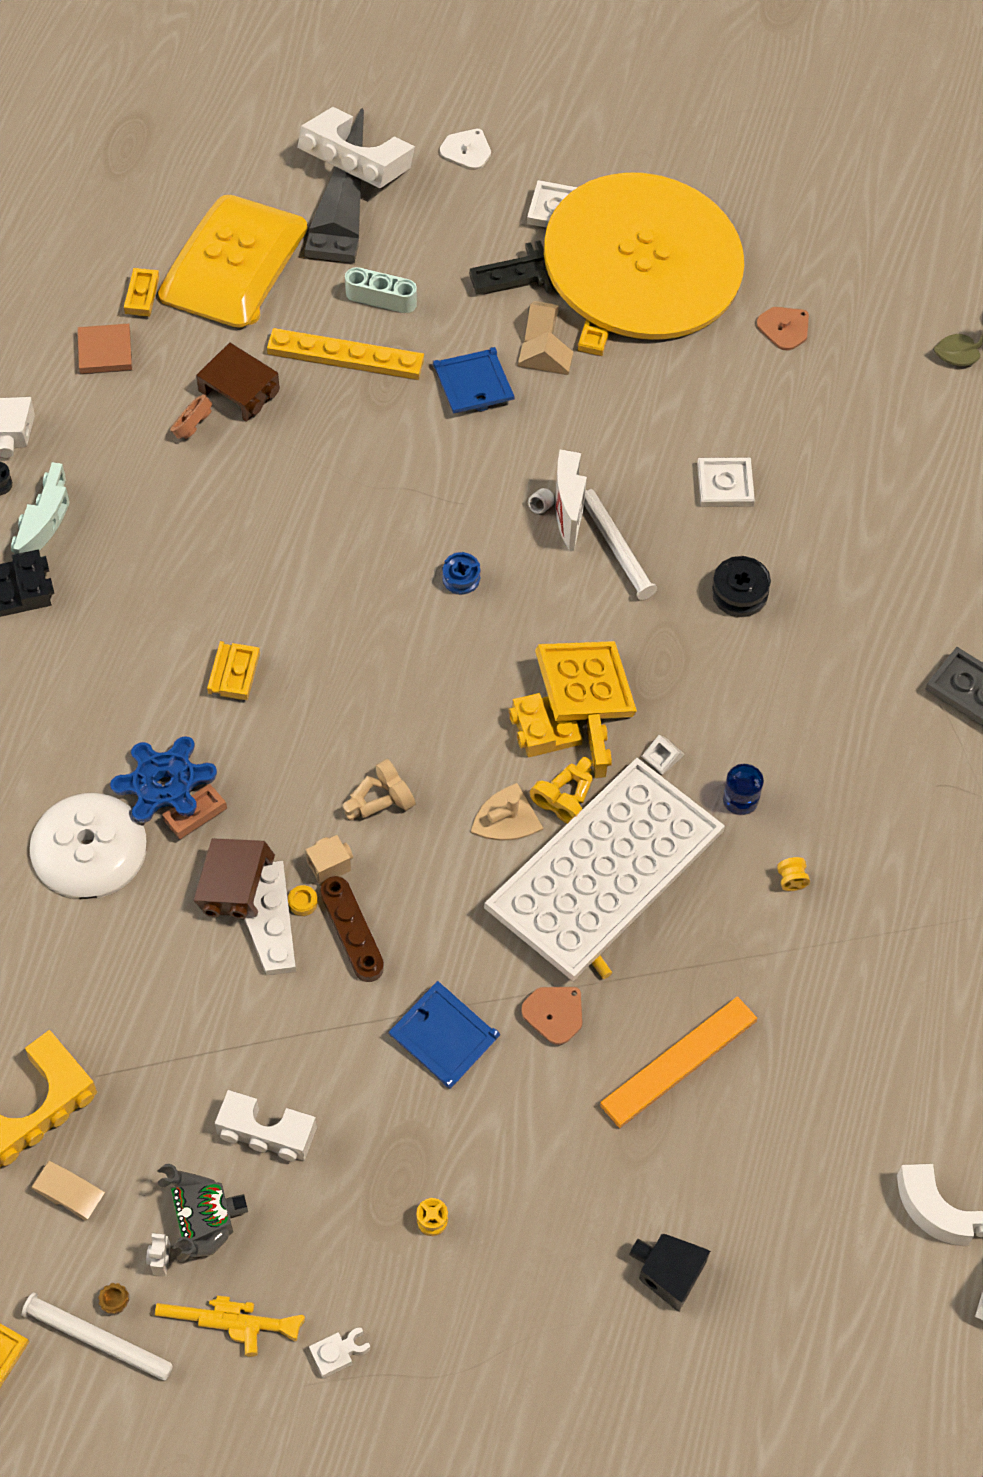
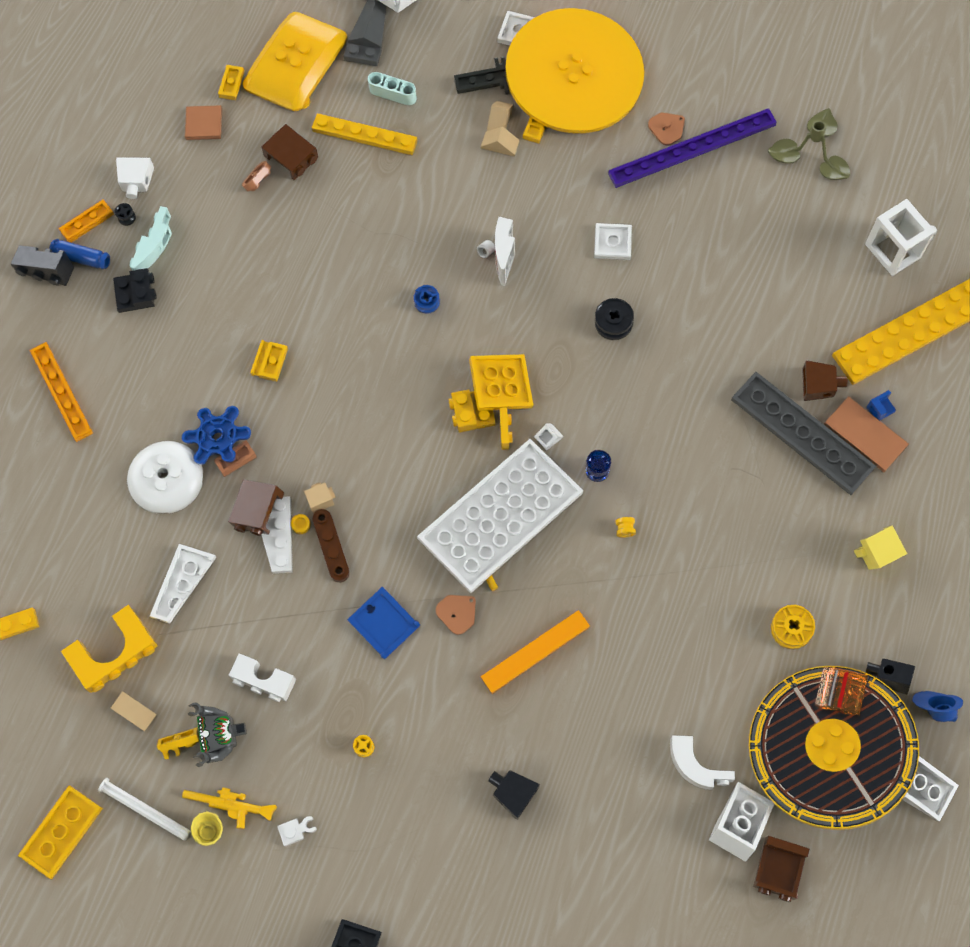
camera: 10 degrees right, 10 degrees up
pearl gold piece [98,1283,129,1314] -> none
white plate [146,1233,171,1277] -> none
tan piece [343,759,416,820] -> none
blue container [432,347,515,414] -> none
tan shield [471,783,543,841] -> none
yellow piece [530,757,593,824] -> none
white axle [584,489,657,600] -> none
none -> white wing [150,544,216,624]
none -> yellow plate [157,727,199,760]
none -> light yellow hair [191,811,223,846]
none -> dark purple plate [608,108,777,188]

